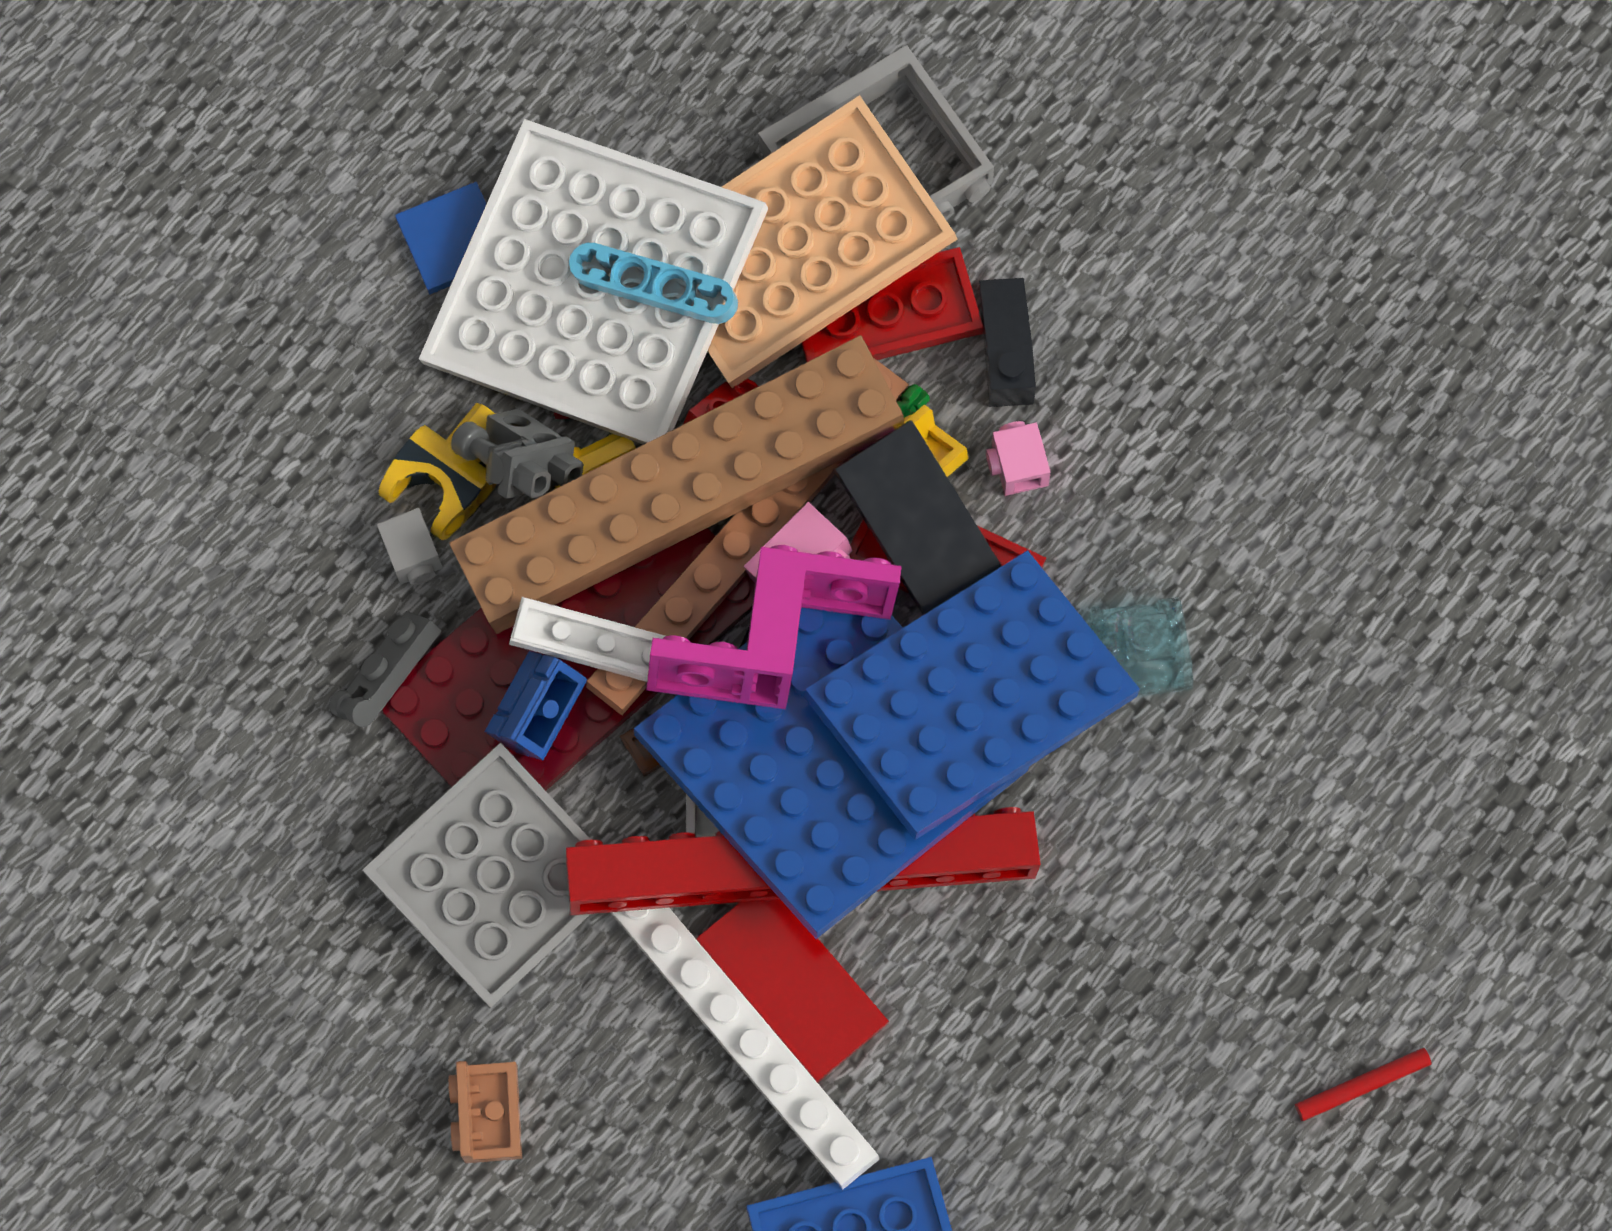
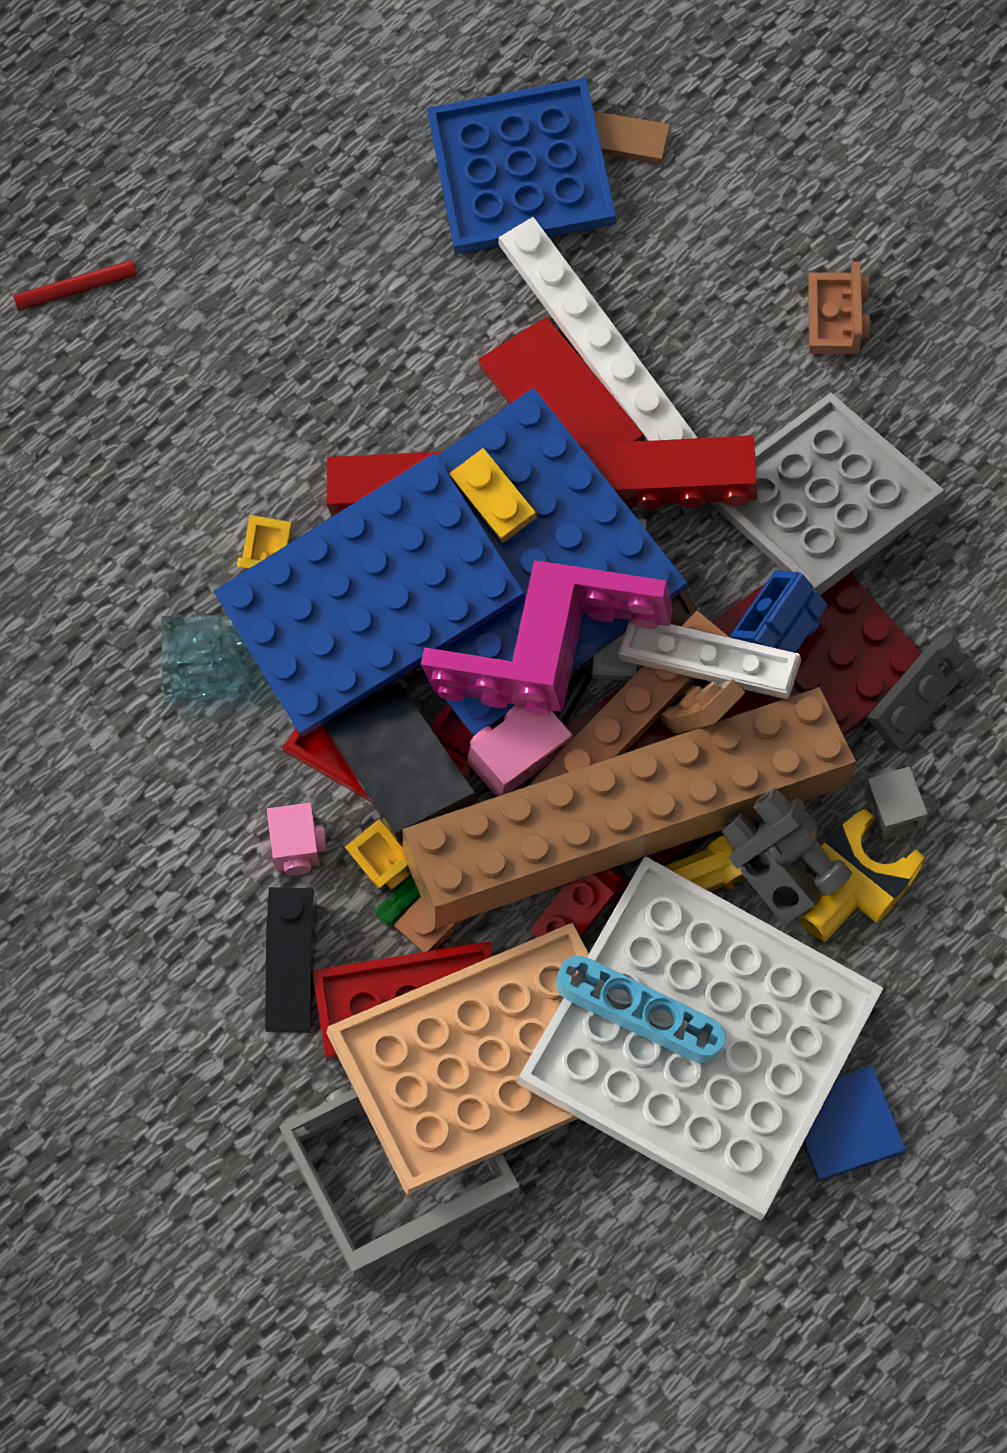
camera: 175 degrees left, 5 degrees down
none -> yellow bracket [237,515,294,569]
none -> yellow plate [449,448,537,544]
none -> medium nougat plate [660,679,745,734]

